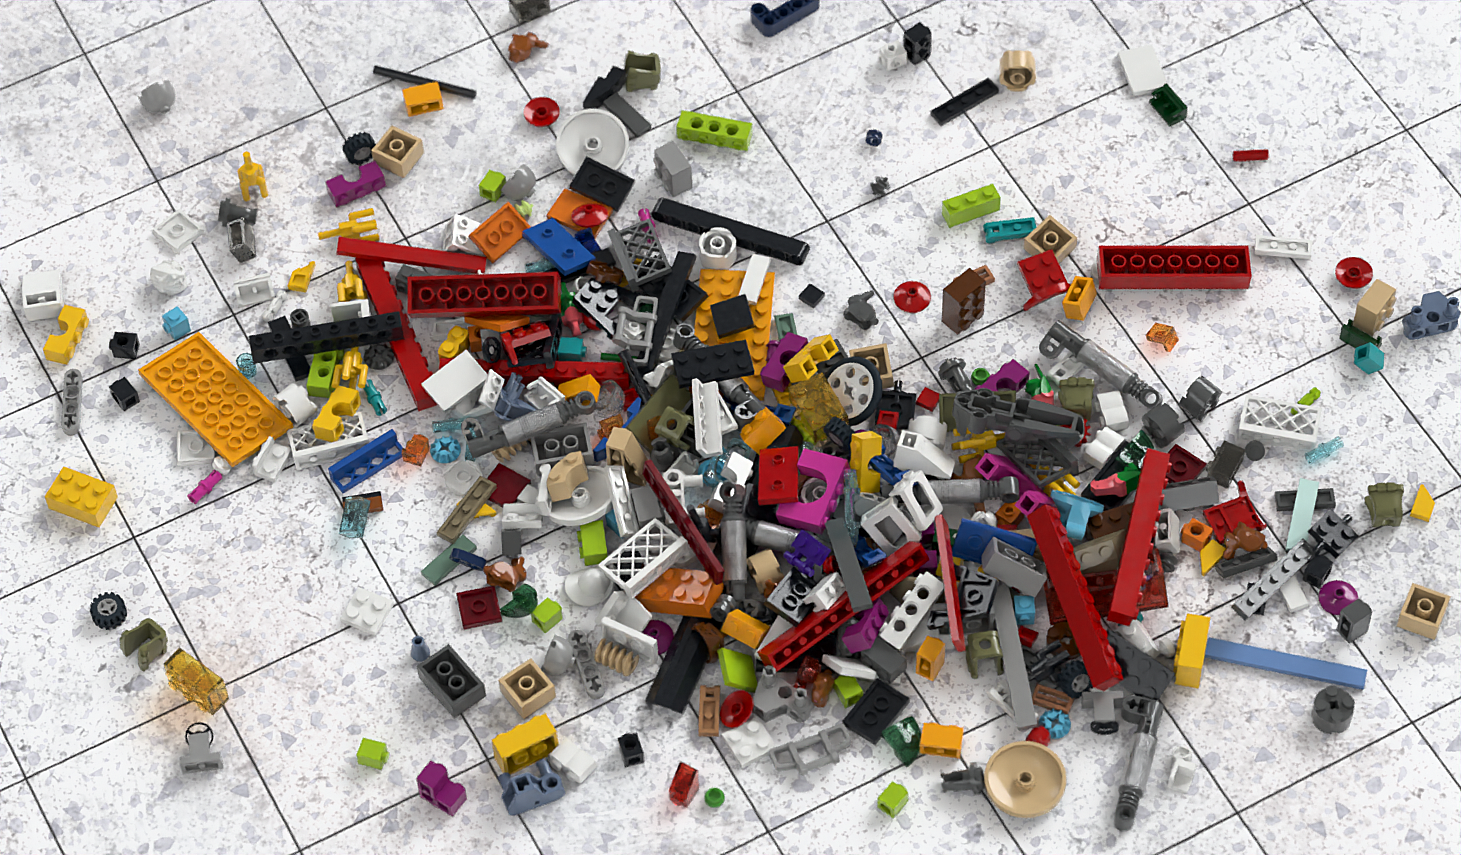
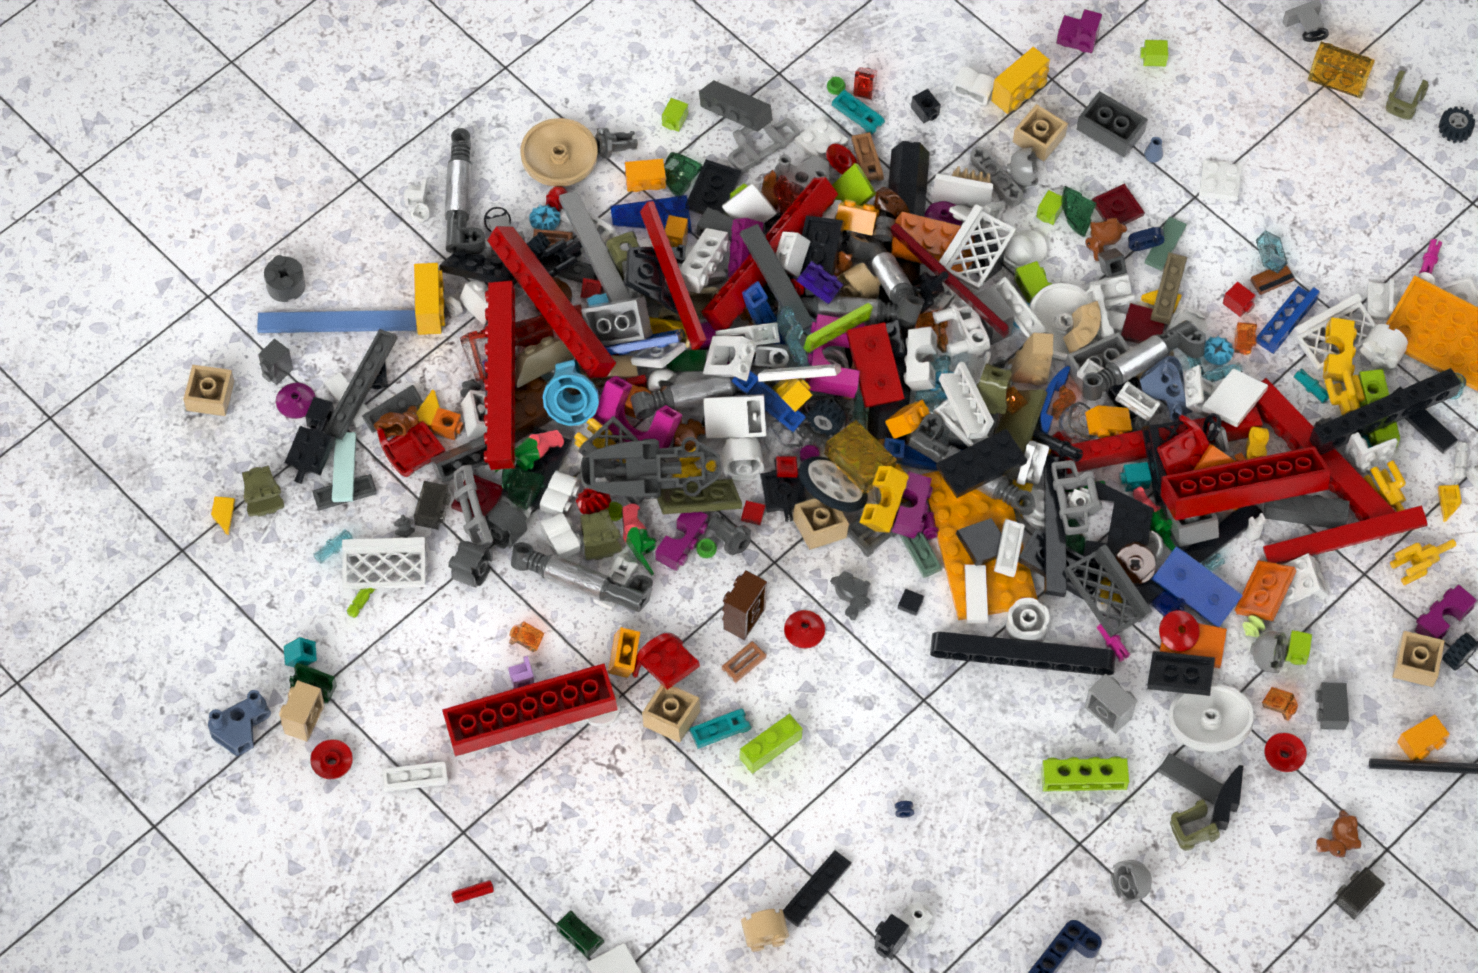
camera: 160 degrees right, 5 degrees up
dark grey wheel [290,309,311,329] -> none
sand blue piece [498,758,565,816] -> none
dark grey wheel [870,176,890,196] -> none
none -> light grey bar [454,465,493,547]
none -> lavender panel [508,656,534,689]
none -> clear blue wing [610,195,693,234]
none -> dark grey brick [699,80,773,132]
none -> white tile [758,364,841,381]
none -> lime tile [804,302,873,353]
none -> teal plate [832,90,885,135]
none -> white tile [994,519,1025,577]
none -> white tile [1077,359,1104,380]
none -> light grey cylinder [1110,860,1152,904]
none -> red brick [1222,281,1256,317]
none -> clear orange bracket [1262,687,1298,721]
none -> dark grey brick [1315,682,1349,730]

